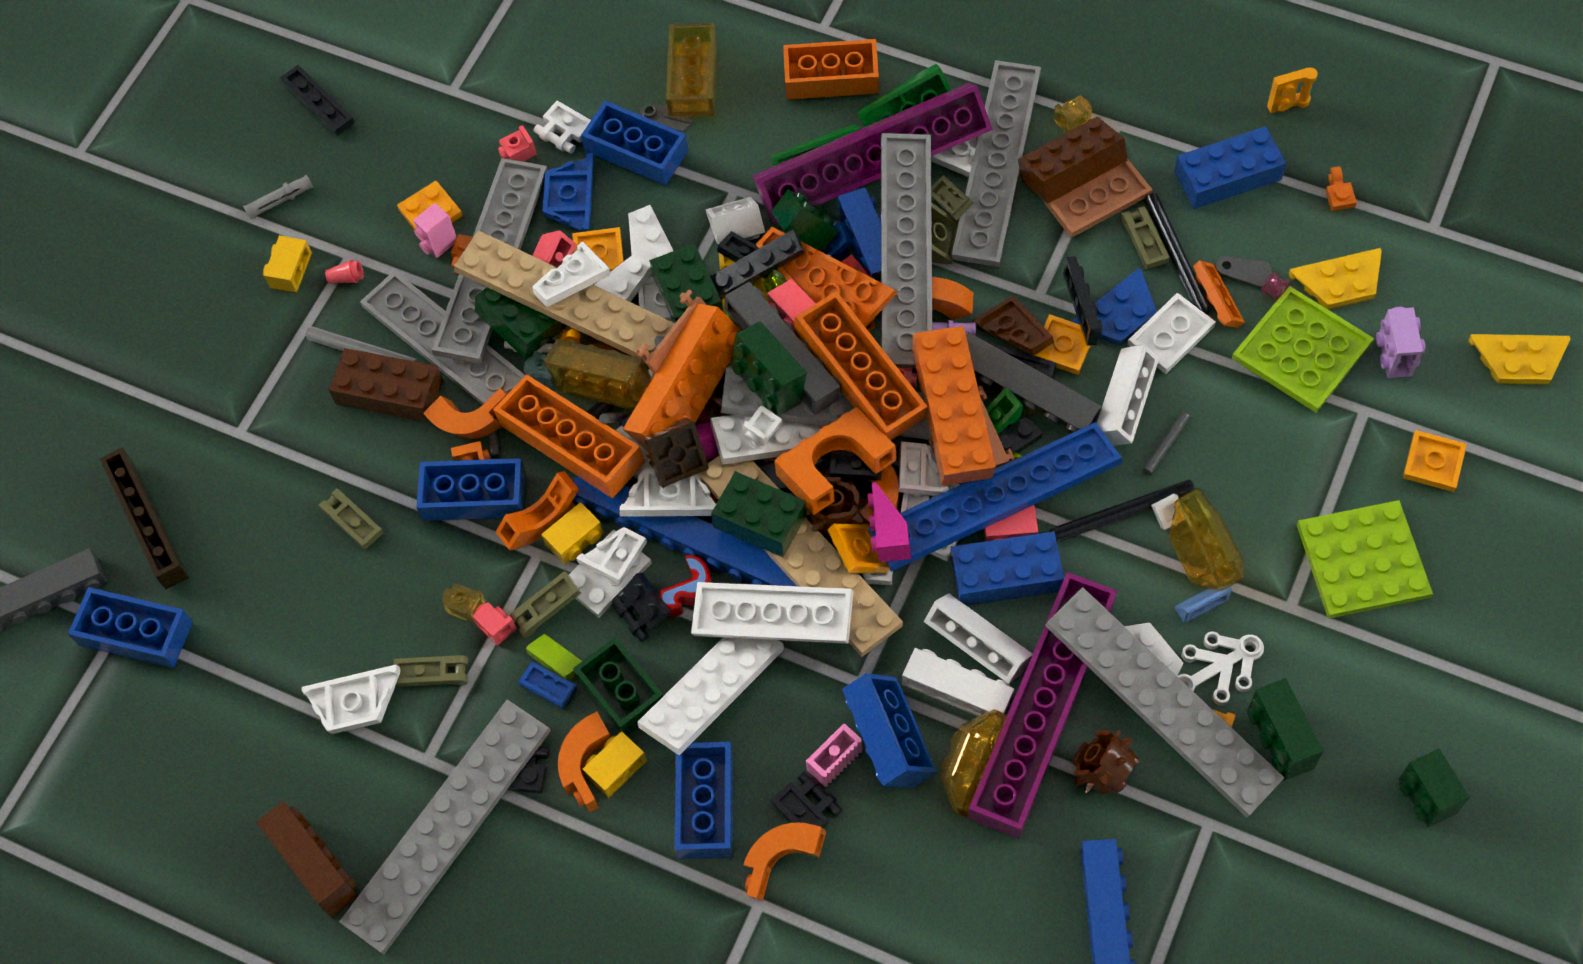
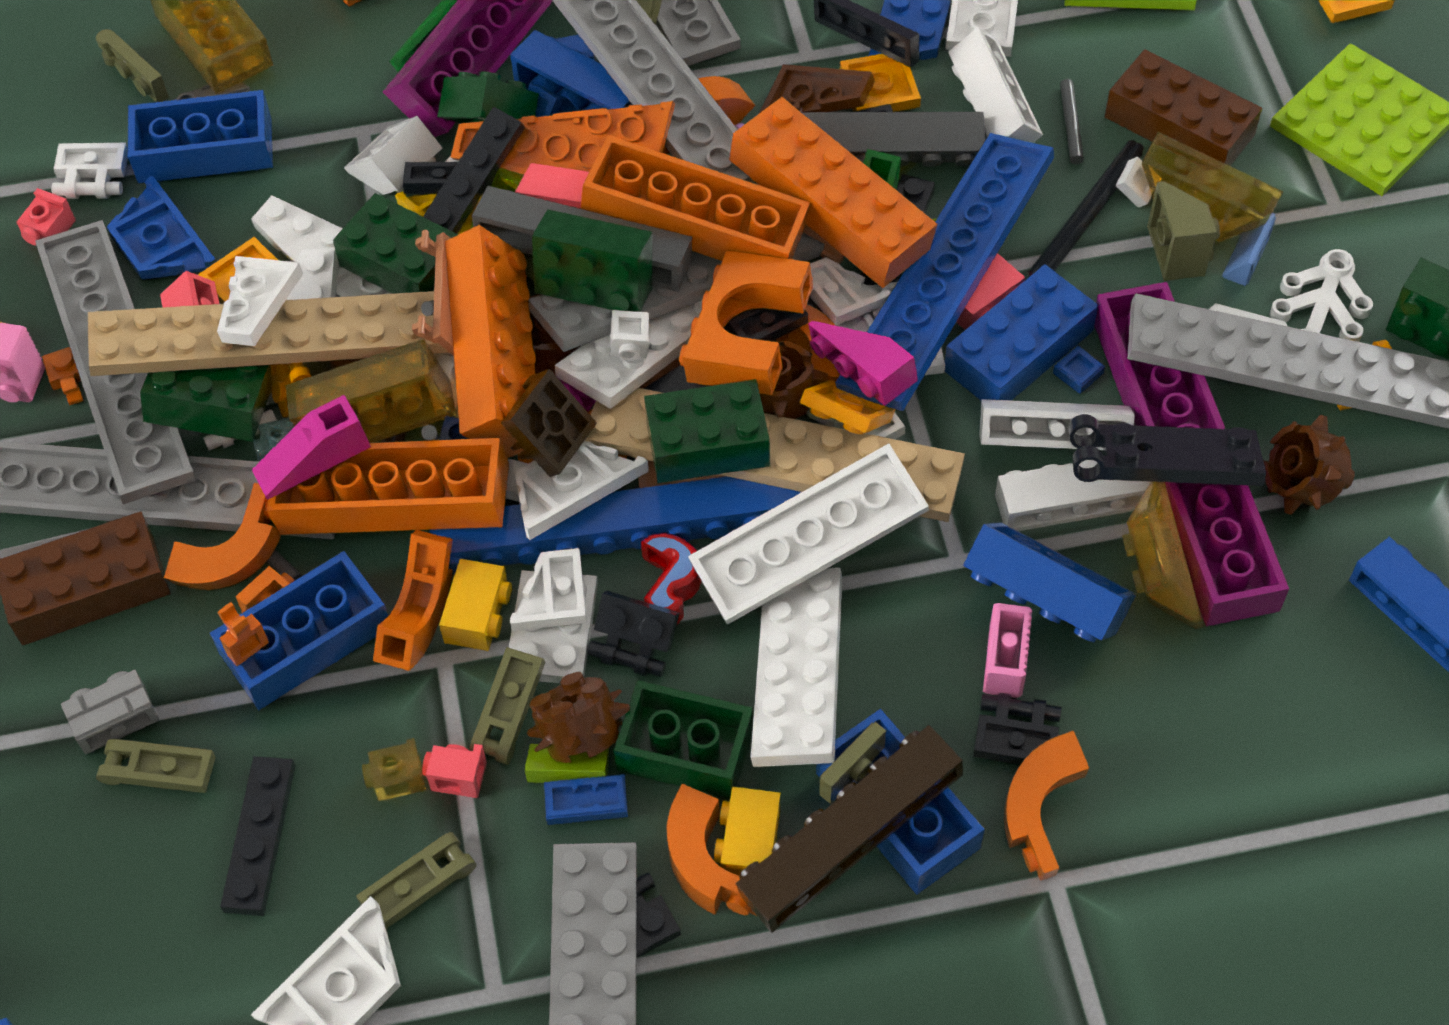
camera: 40 degrees left, 5 degrees down
none -> light grey brick [61,669,159,755]
none -> olive plate [96,29,169,102]
none -> orange plate [217,602,269,666]
none -> black plate [220,756,296,916]
none -> dark pink slope [252,395,371,500]
none -> reddish brown brick [527,672,630,763]
none -> dark brown brick [735,725,963,933]
none -> olive plate [819,722,886,804]
none -> blue tile [1053,346,1105,394]
none -> black hinge [1068,414,1266,486]
none -> reddish brown brick [1105,49,1262,177]
none -> olive slope [1147,181,1220,281]

